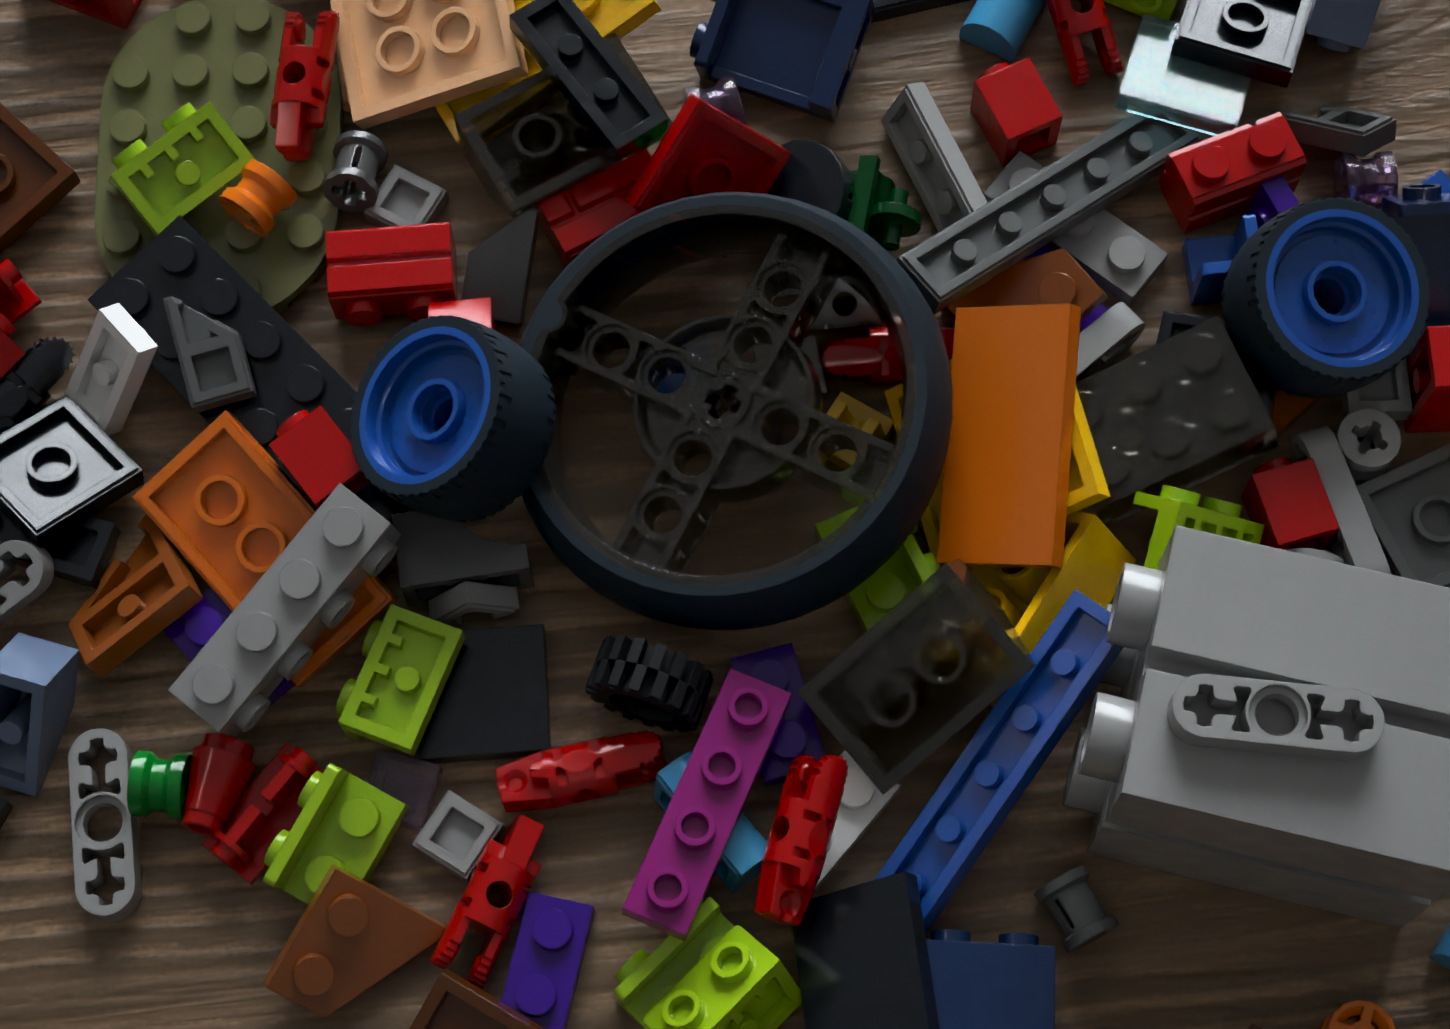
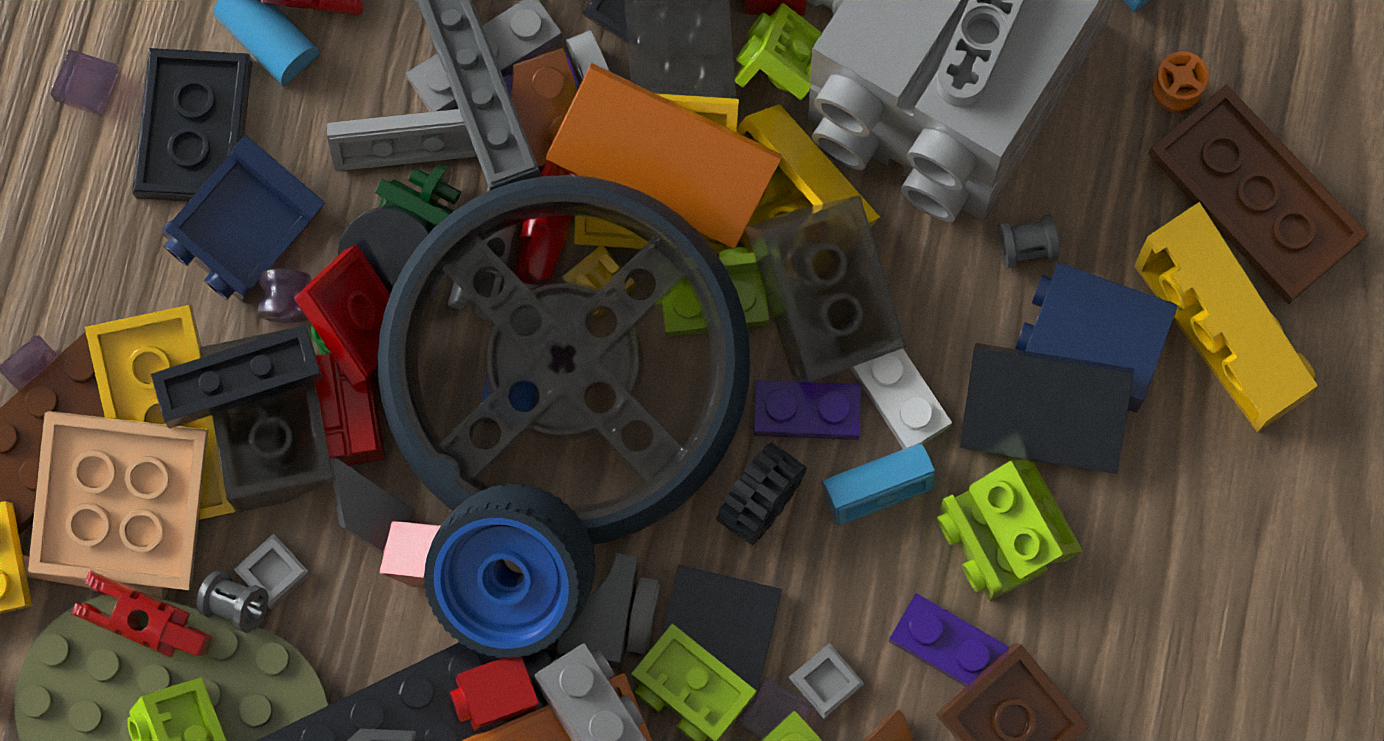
camera: 70 degrees left, 5 degrees up
orange wheel [218,159,298,238] -> none
red brick [326,222,459,326] -> none
red hinge [429,815,544,989] -> none
red hinge [496,730,666,812] -> none
magenta plate [622,668,792,941] -> none
red hinge [754,755,848,926] -> none
blue plate [875,589,1124,934] -> none
red brick [970,57,1063,167] -> none

